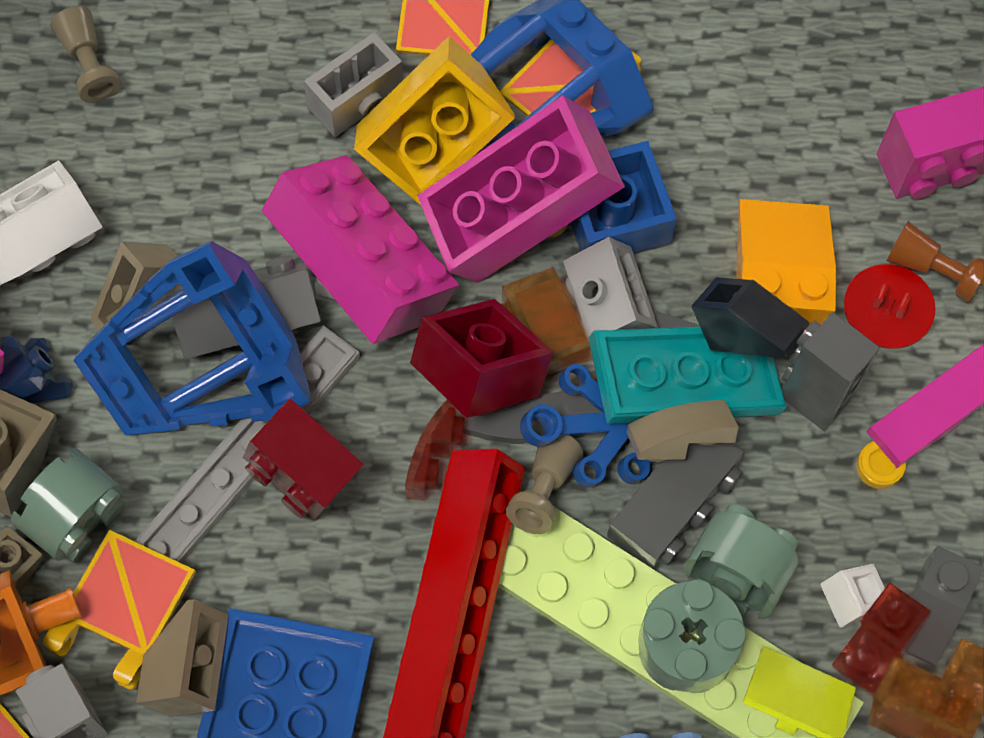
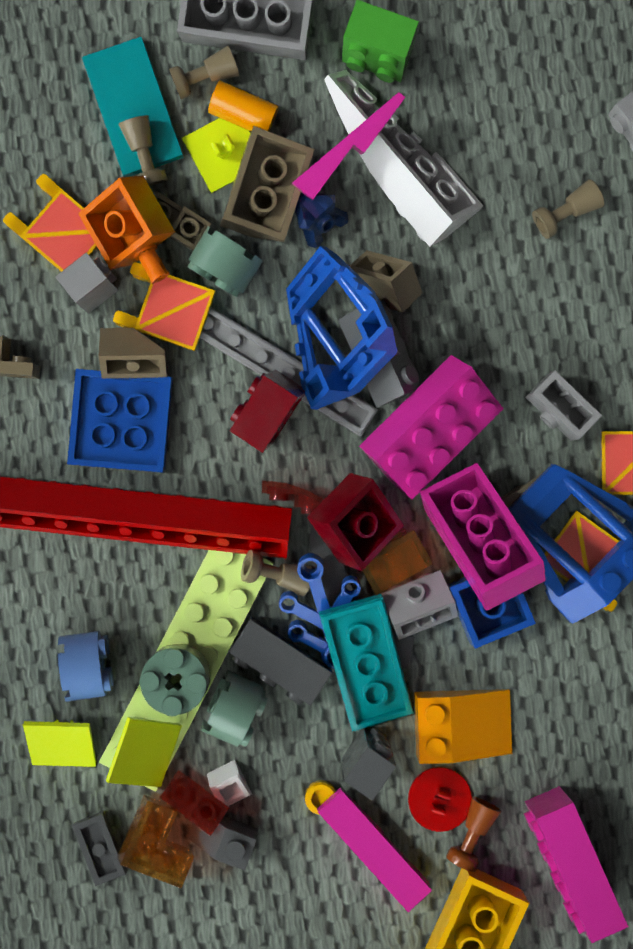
camera: 85 degrees right, 20 degrees up
yellow slope [354,36,515,205] -> none
dark tan slope [627,400,739,462] -> none
black slope [691,277,810,359] -> none

